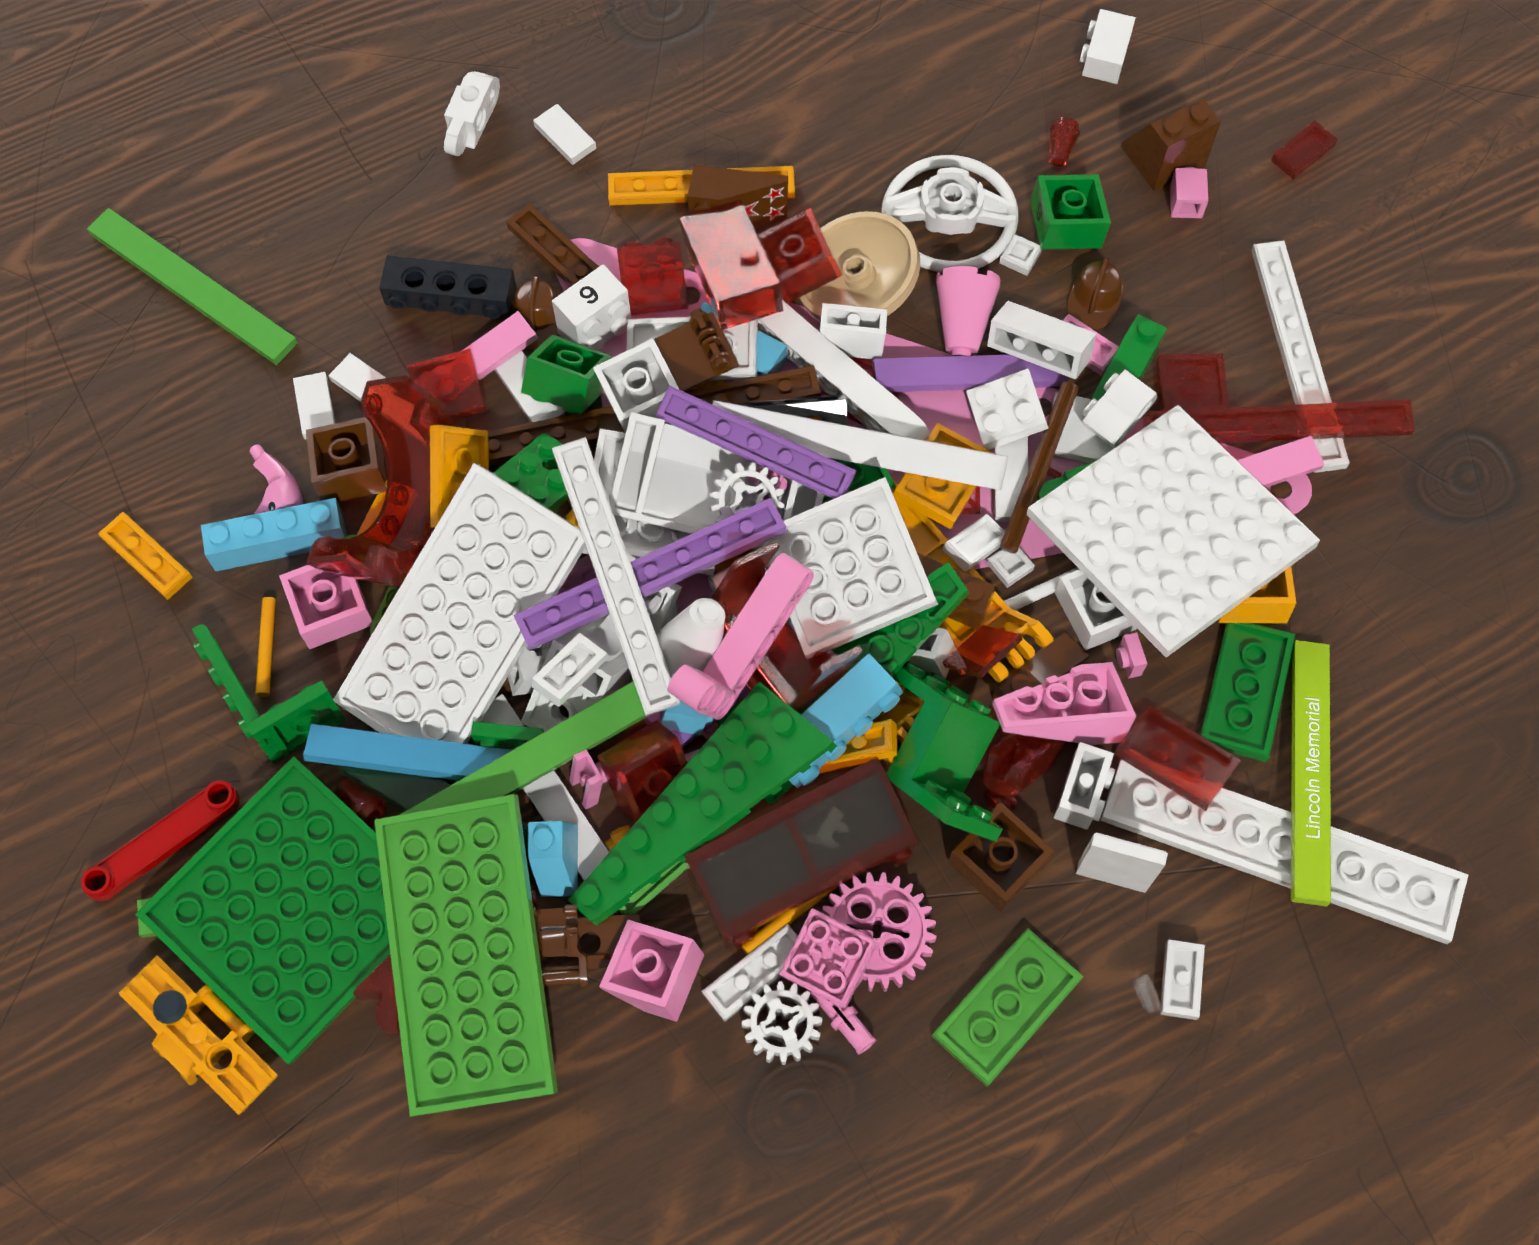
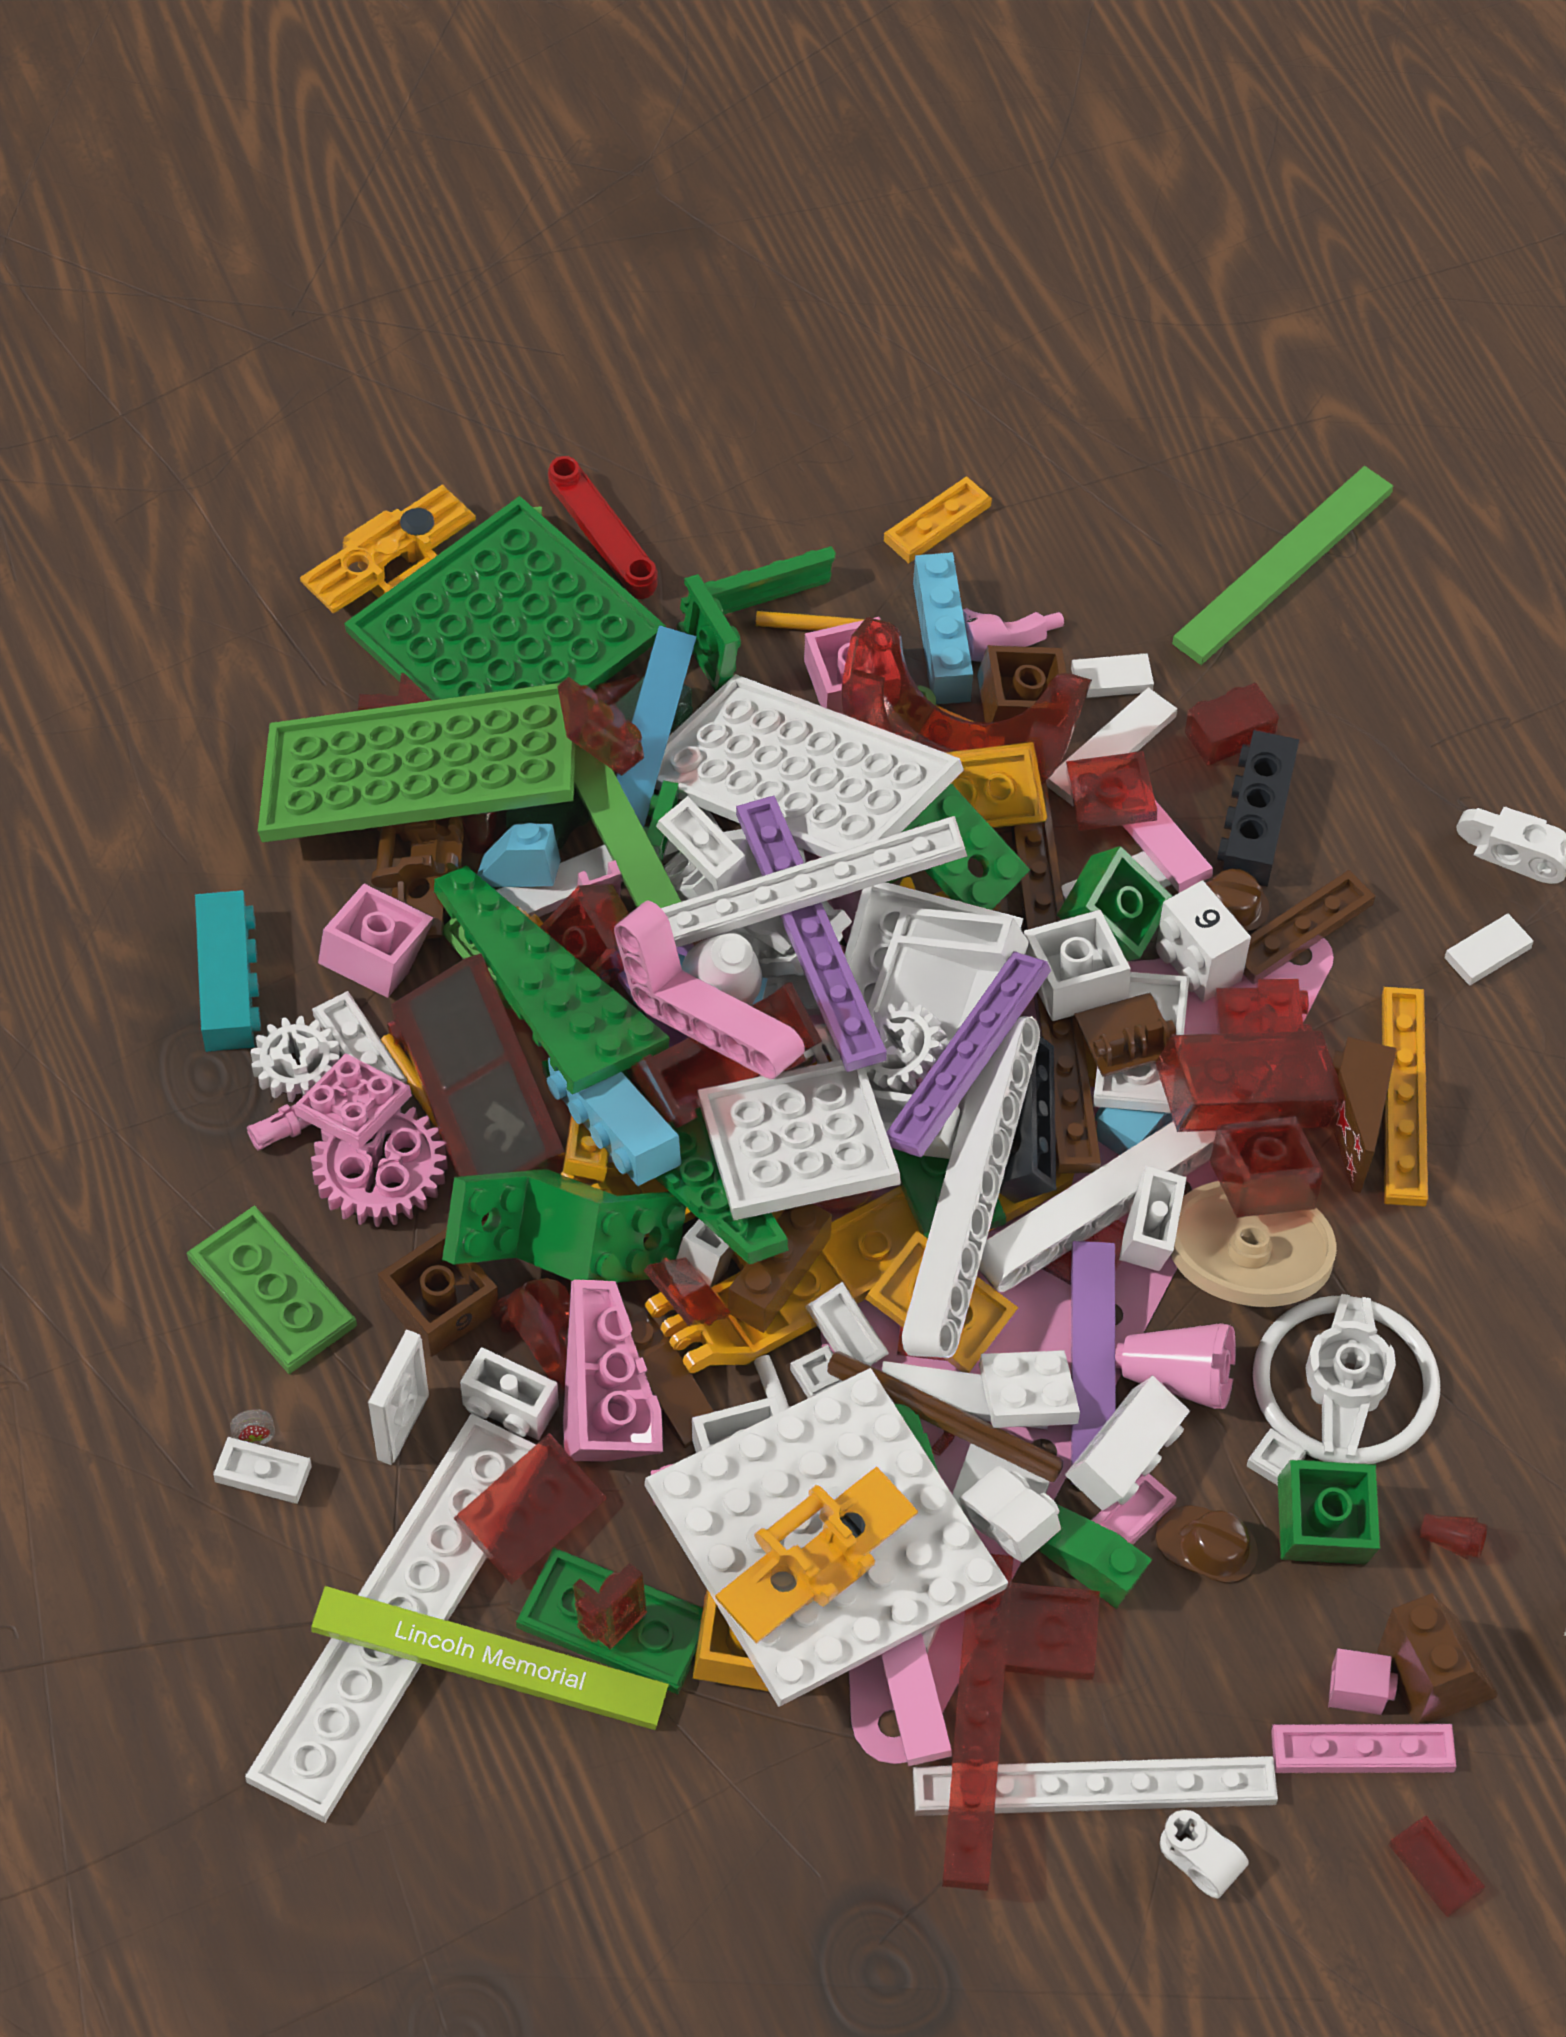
camera: 95 degrees right, 10 degrees down
none -> teal brick [195,890,261,1052]
none -> clear red plate [557,677,645,776]
none -> clear red bracket [573,1563,647,1650]
none -> light orange piece [715,1466,918,1644]
none -> white piece [1160,1810,1248,1899]
none -> clear red brick [1185,682,1279,766]
none -> bright pink tile [1271,1724,1456,1773]

